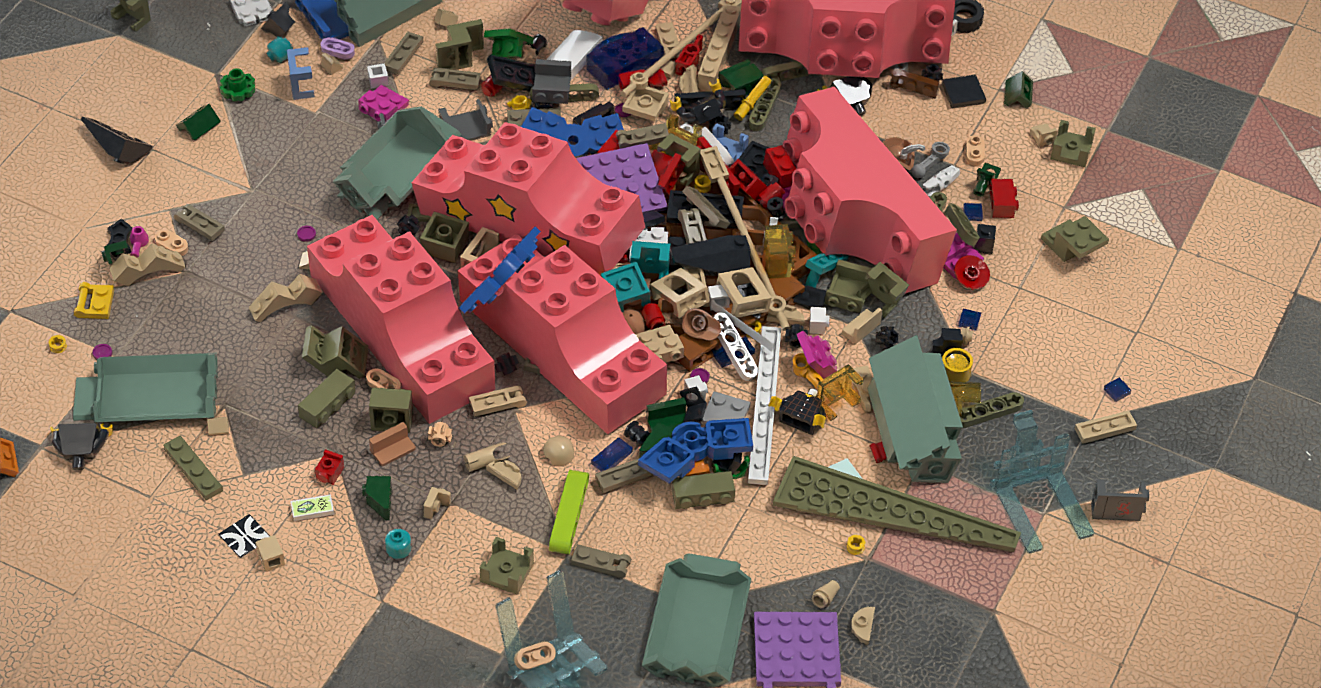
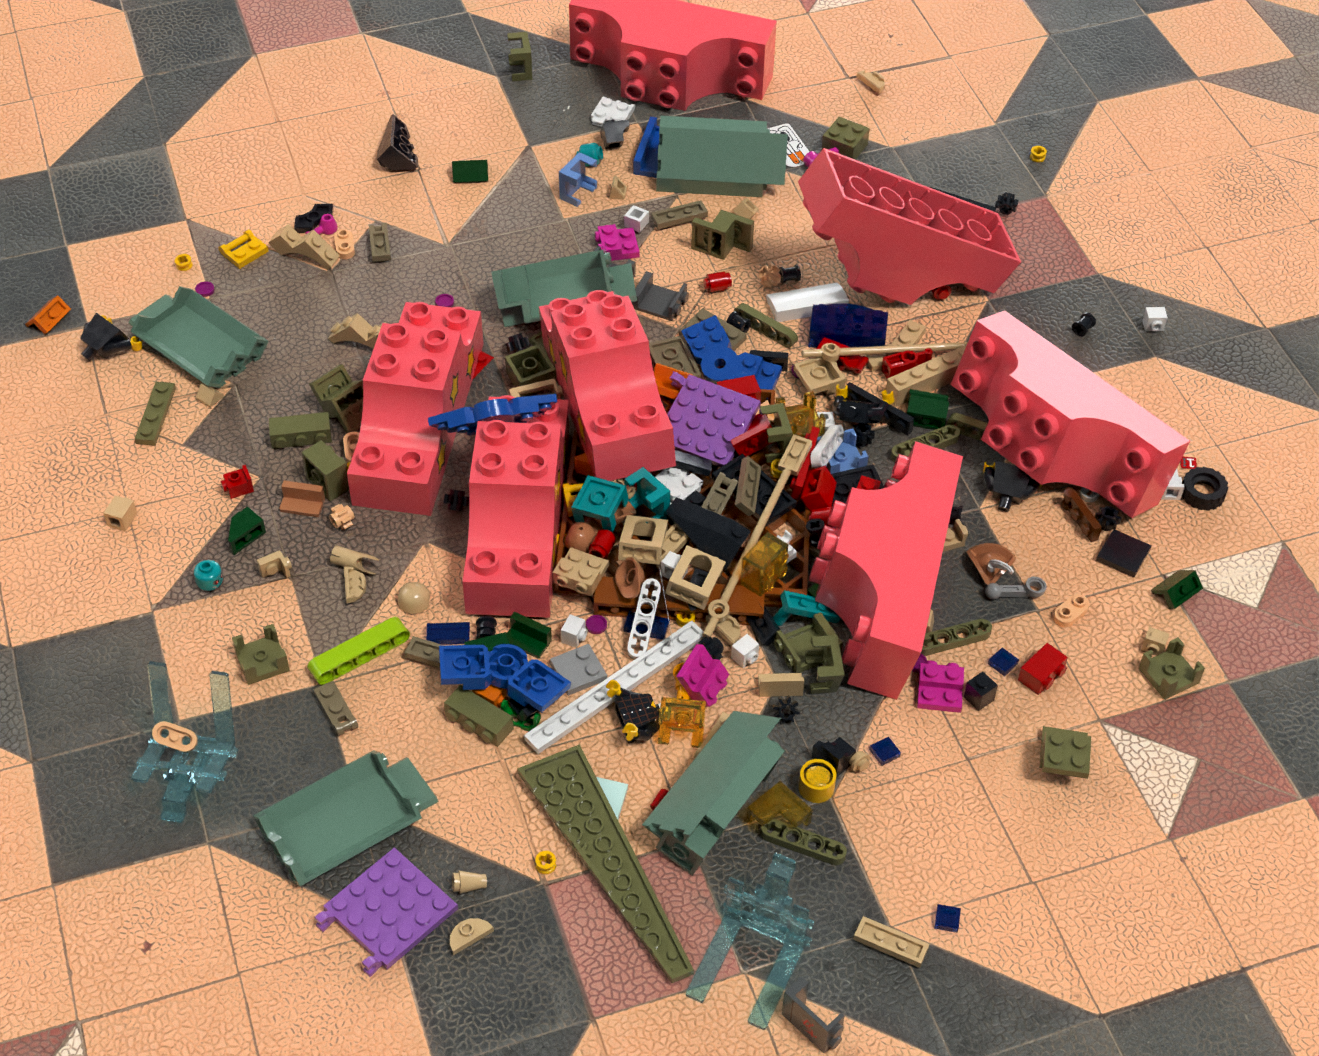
camera: 45 degrees right, 0 degrees up
dark green bracket [101,240,128,265] -> none
sticker [218,514,270,558] -> none
green plant [220,68,256,101] -> none
tile [291,495,334,521] -> none
lavender plate [321,37,355,59] -> none
dark tan plate [429,68,481,90] -> none
tan plate [469,386,527,417] -> none
green bracket [484,28,534,59] -> none
black plate [487,54,536,92] -> none
yellow animal [506,95,532,110] -> none
dark grey panel [532,59,572,104] -> none
dark tan plate [616,123,669,149] -> none
tan plate [679,65,698,93] -> none
black bracket [679,386,707,423] -> none
yellow axle [733,76,771,121] -> none
white hinge [923,165,960,198] -> none
olive beam [945,203,980,246] -> none
red dish [954,255,990,289] -> none
dark green bracket [973,163,1001,197] -> none

